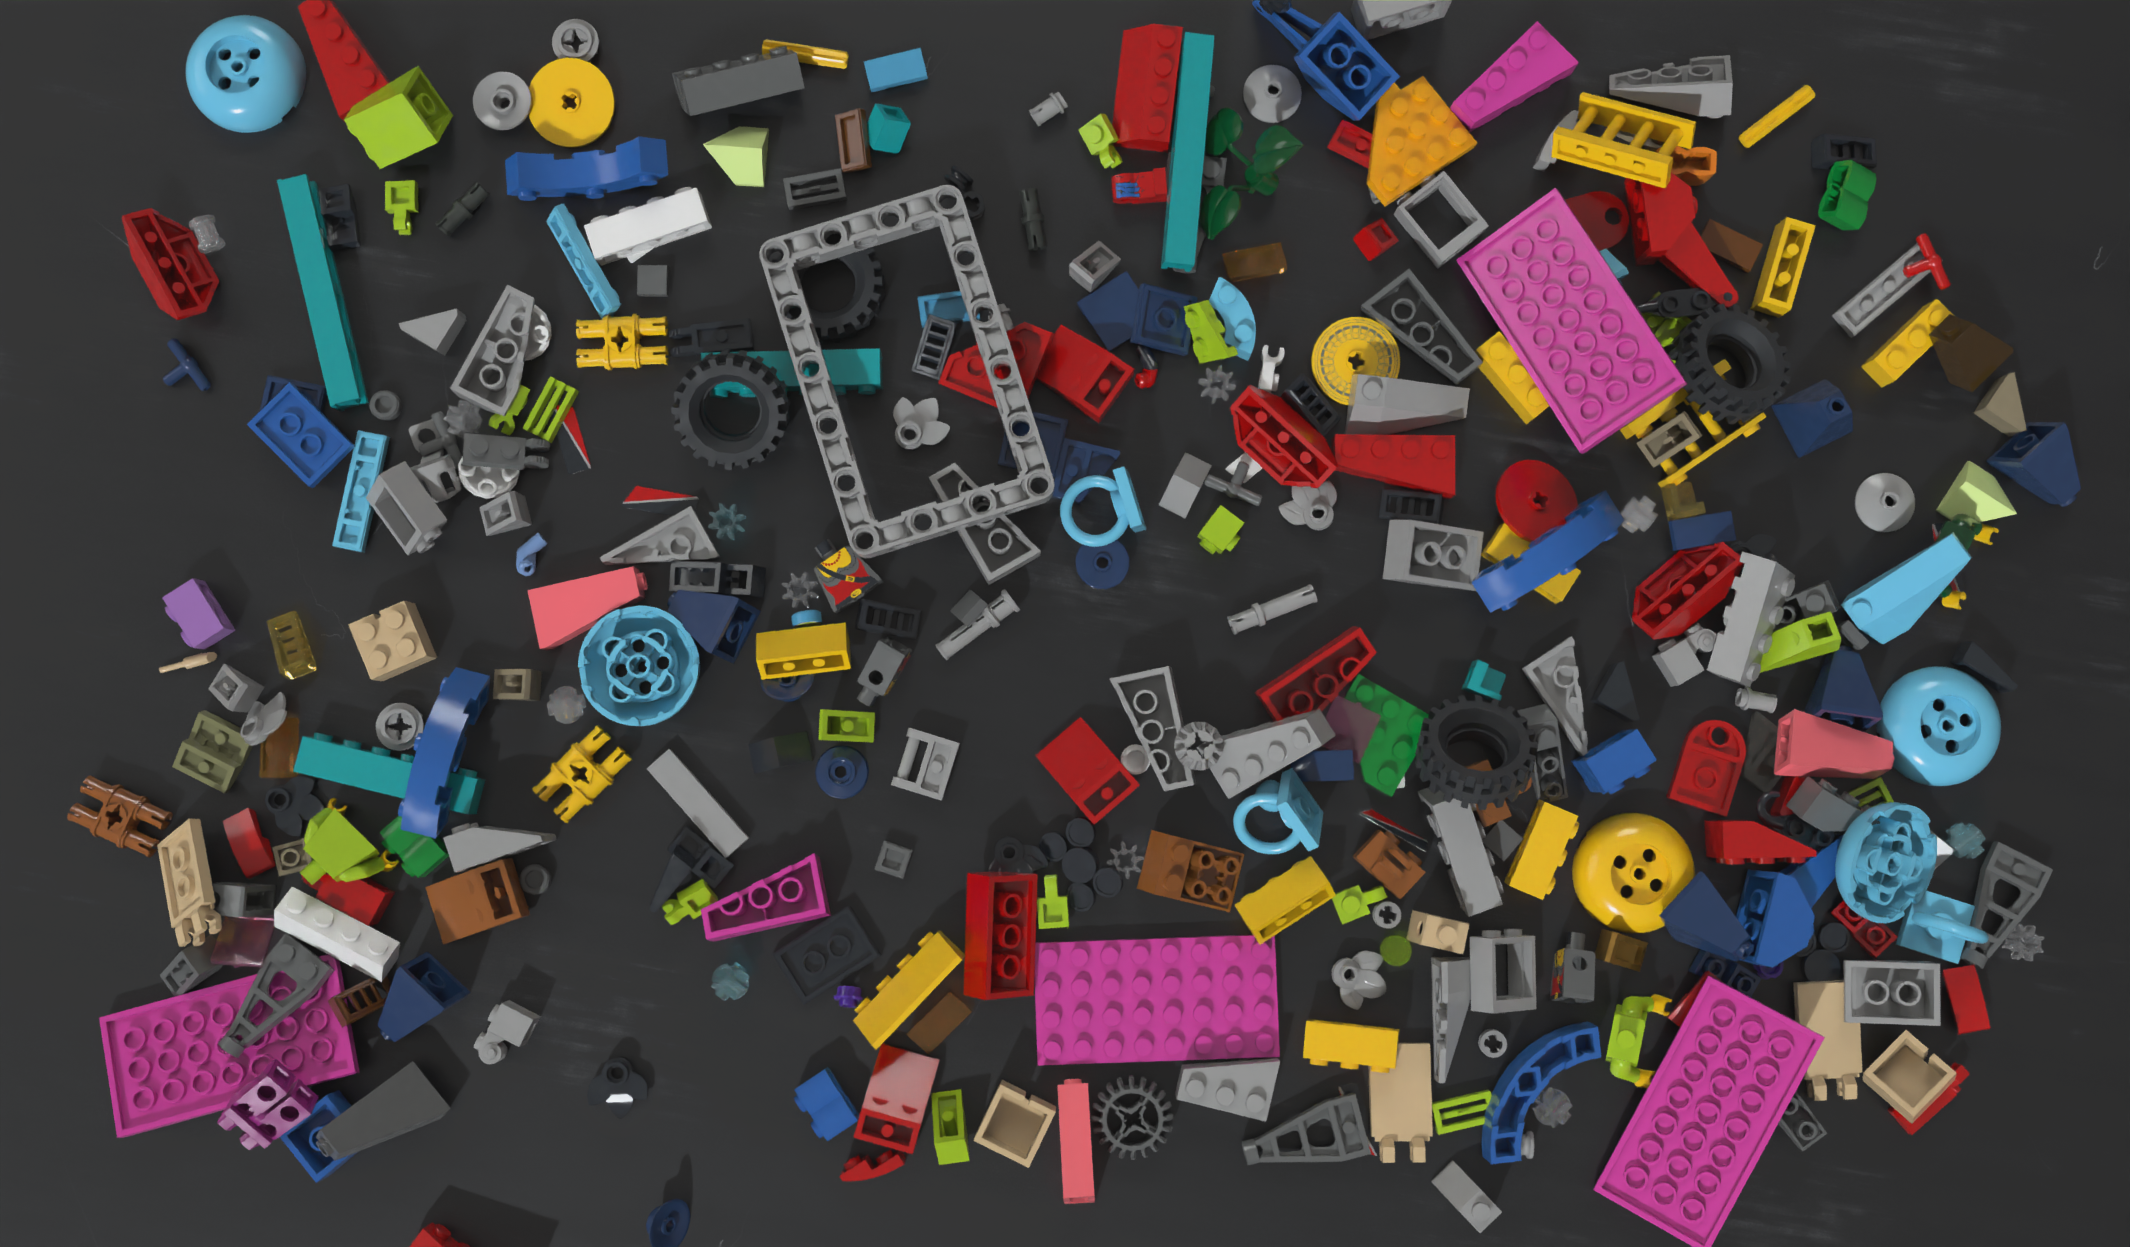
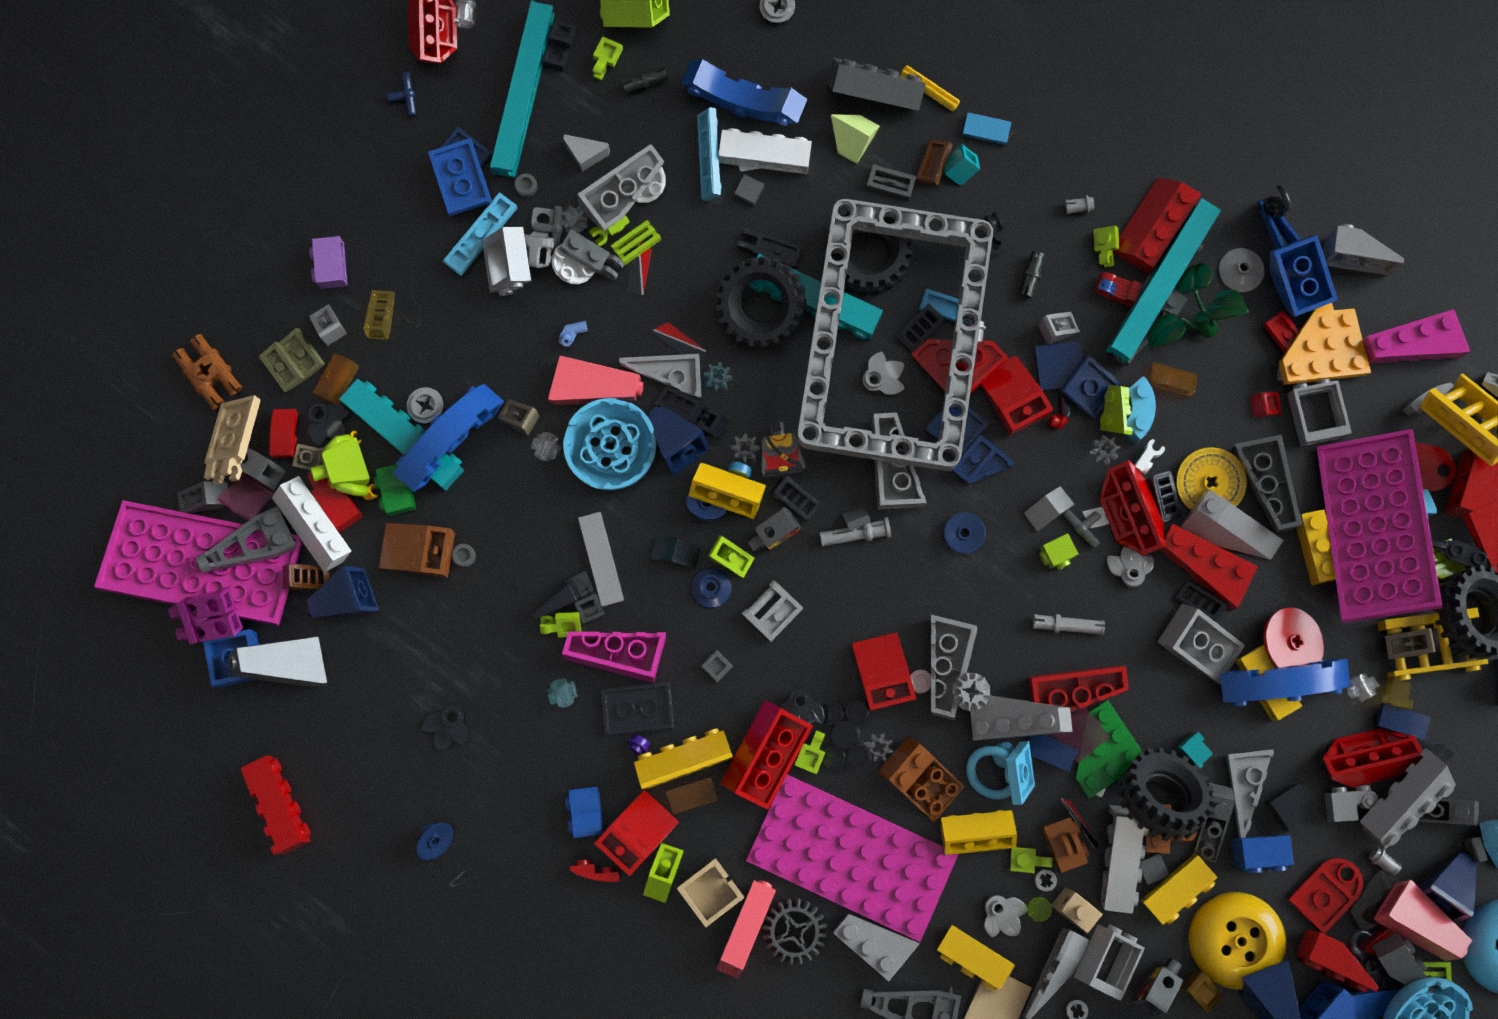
camera: 25 degrees right, 5 degrees down
tan piece [159,652,217,673] -> none
light grey plate [240,692,287,746] -> none
tan piece [348,601,437,681] -> none
light grey slope [443,823,557,872] -> none
light grey dish [473,72,532,130] -> none
light grey brick [474,1000,541,1064] -> none
light grey slope [479,491,532,536] -> none
yellow piece [528,58,615,148] -> none
yellow pin [532,725,632,823] -> none
yellow pin [576,314,669,370] -> none
medium azure tile [1060,467,1146,547] -> none
lime slope [1760,611,1841,673] -> none

